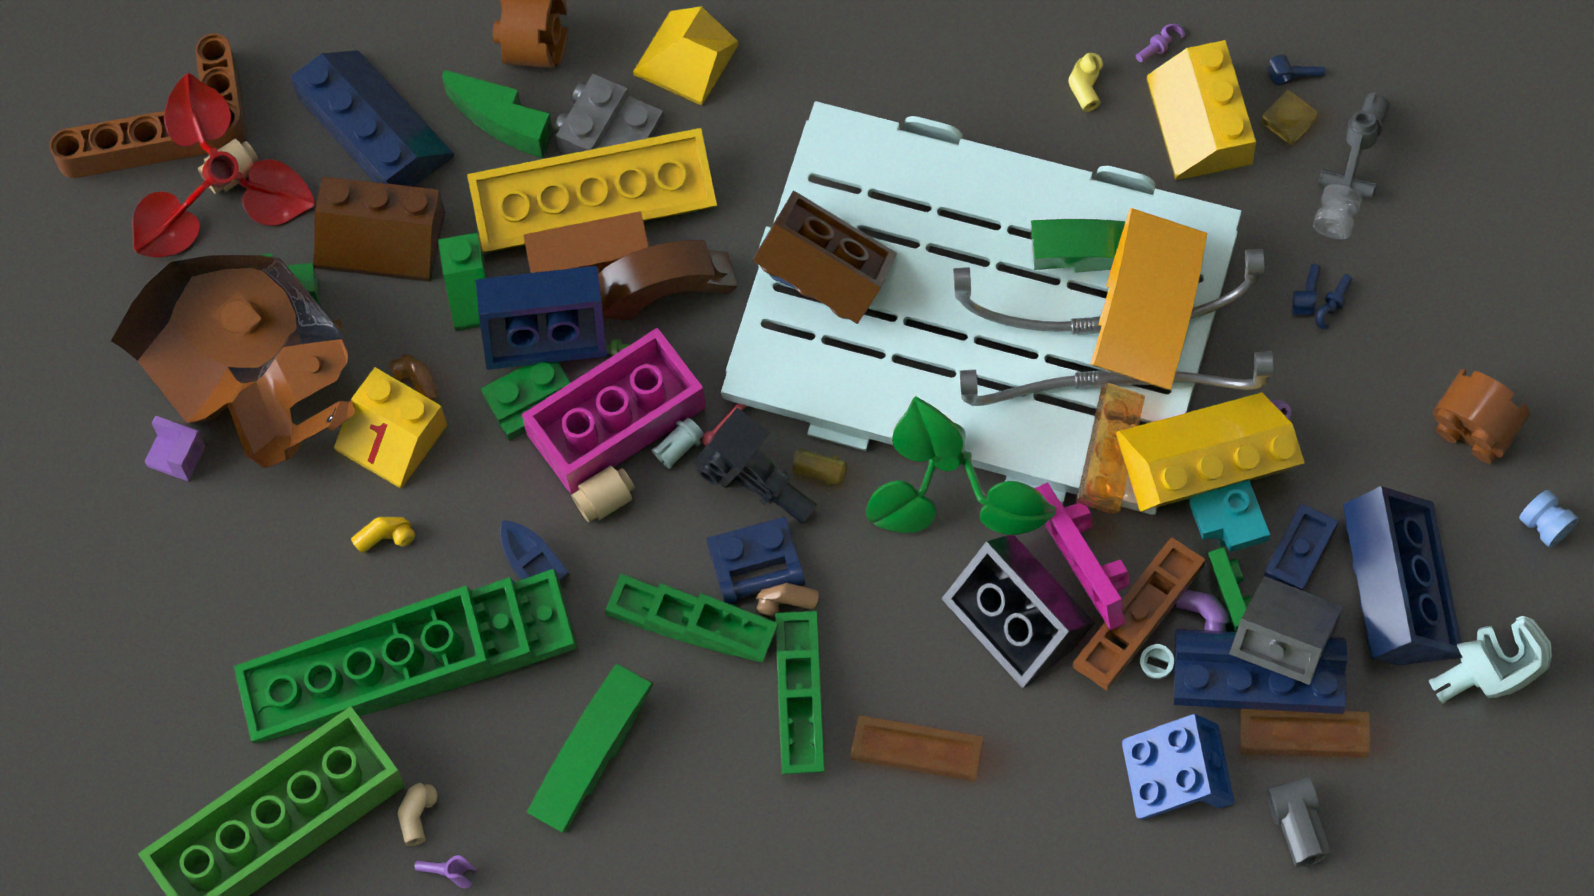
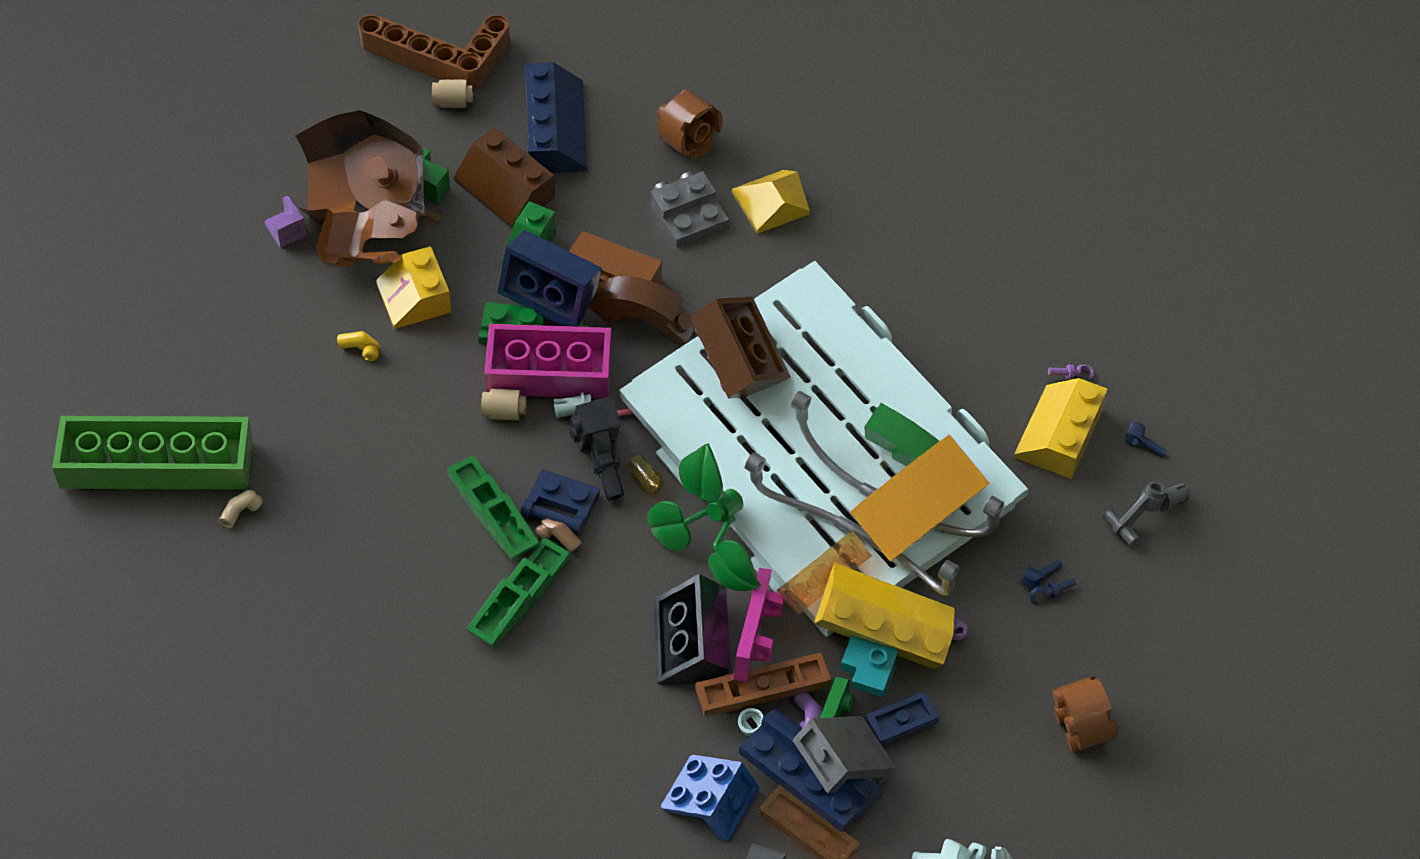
camera: 30 degrees right, 10 degrees down
red plant [132,73,315,258] -> none
green slope [234,569,578,744] -> none
clear orange arm [389,354,439,400] -> none
medium lavender hand [415,855,477,889] -> none
green slope [442,70,553,159] -> none
yellow plate [467,128,717,253] -> none
dark blue plate [500,520,570,583] -> none
green slope [527,663,654,833] -> none
clear orange plate [850,715,983,782] -> none
light yellow arm [1068,52,1103,112] -> none
clear yellow plate [1261,89,1318,146] -> none
clear wheel [1312,184,1362,240] -> none
dark blue slope [1343,486,1462,665] -> none
light blue wheel [1519,489,1579,548] -> none

